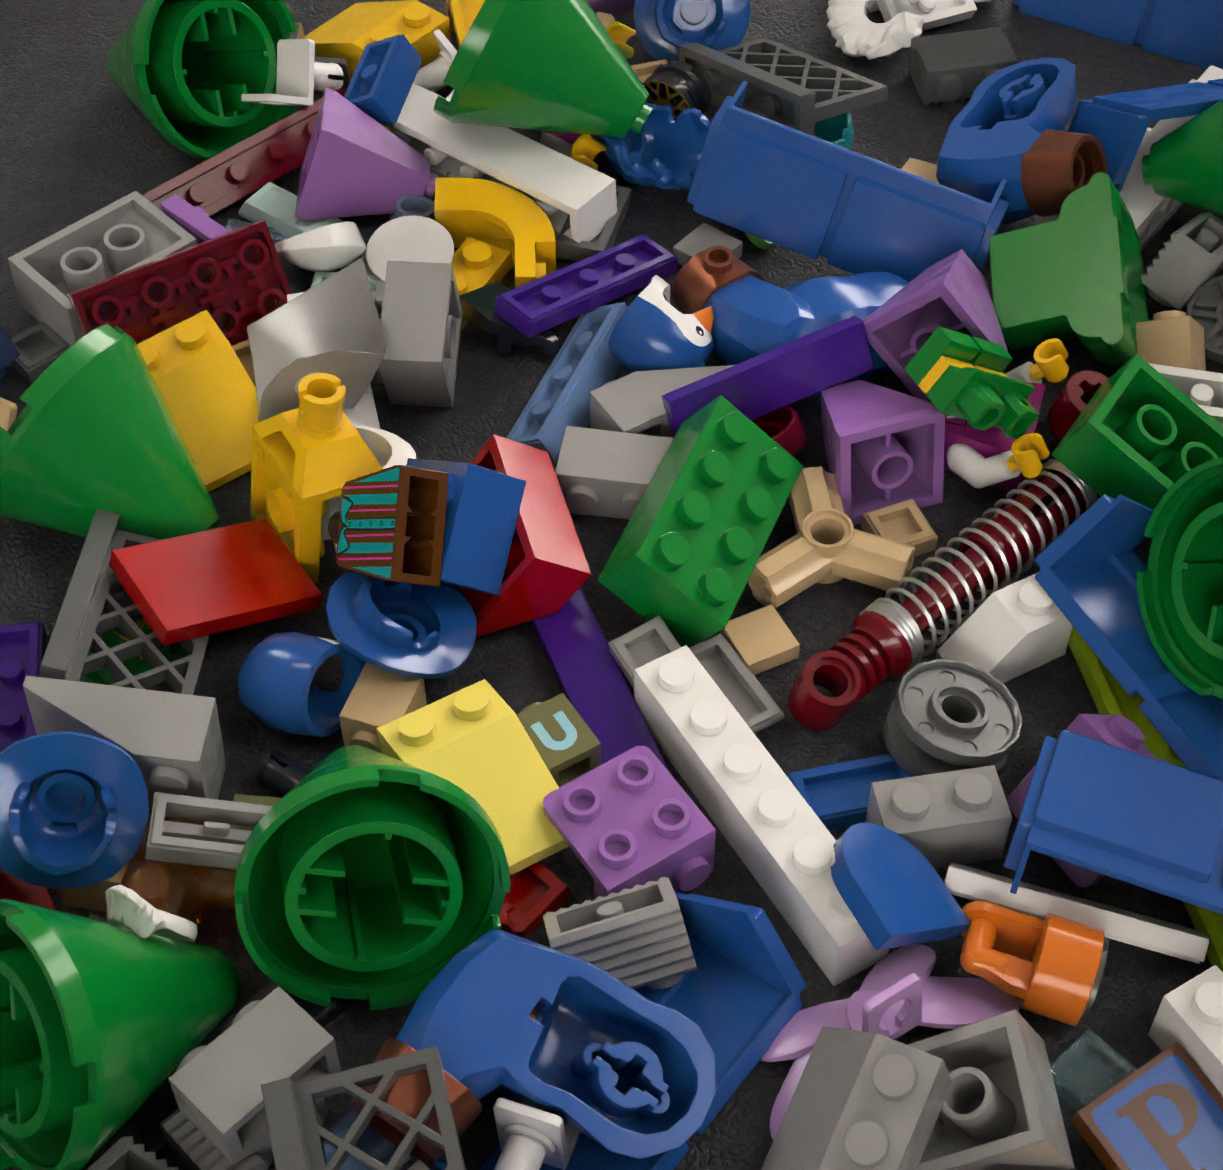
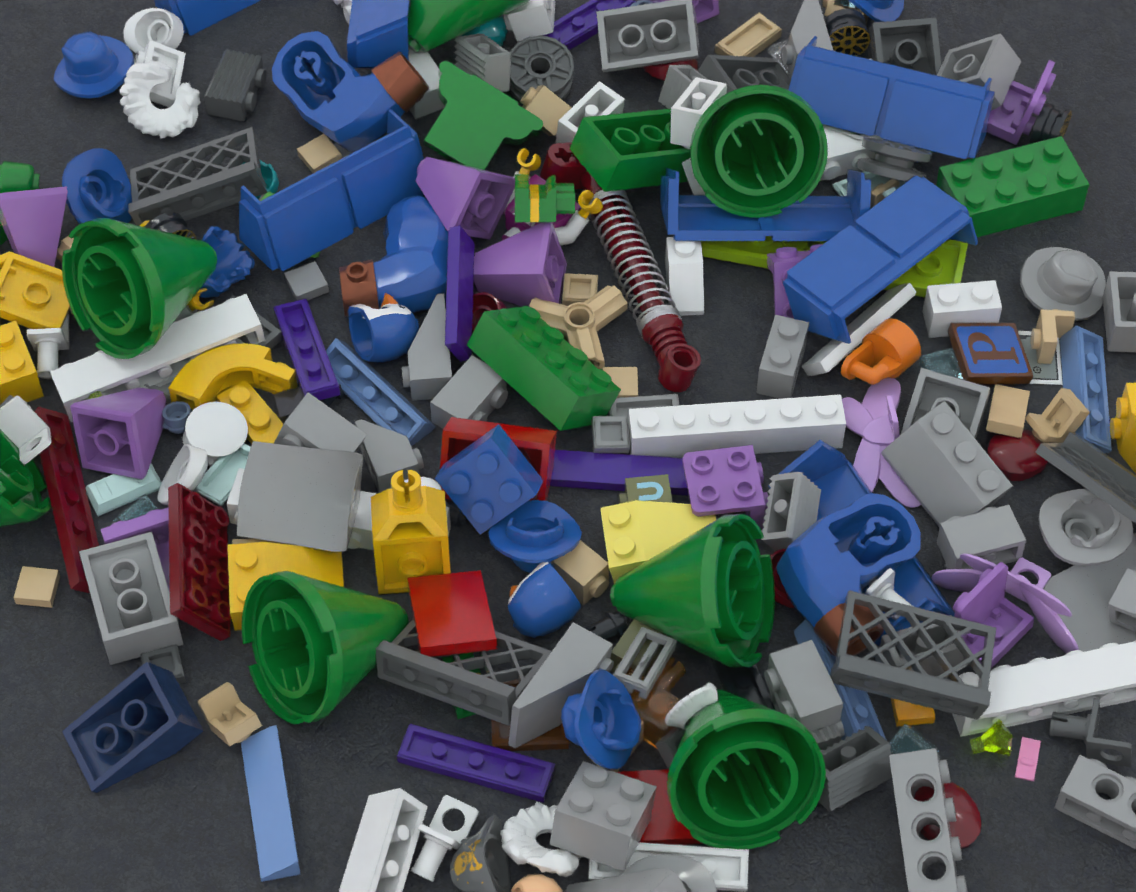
camera: 65 degrees left, 5 degrees up
reddish brown torso [328,465,449,587] -> none
blue slope [344,34,422,125] -> none
blue tile [787,753,913,830] -> none
blue tile [830,823,971,950] -> none
dark grey wheel [882,659,1023,777] -> none
none -> tan tile [14,566,60,608]
none -> light grey slope [355,419,424,493]

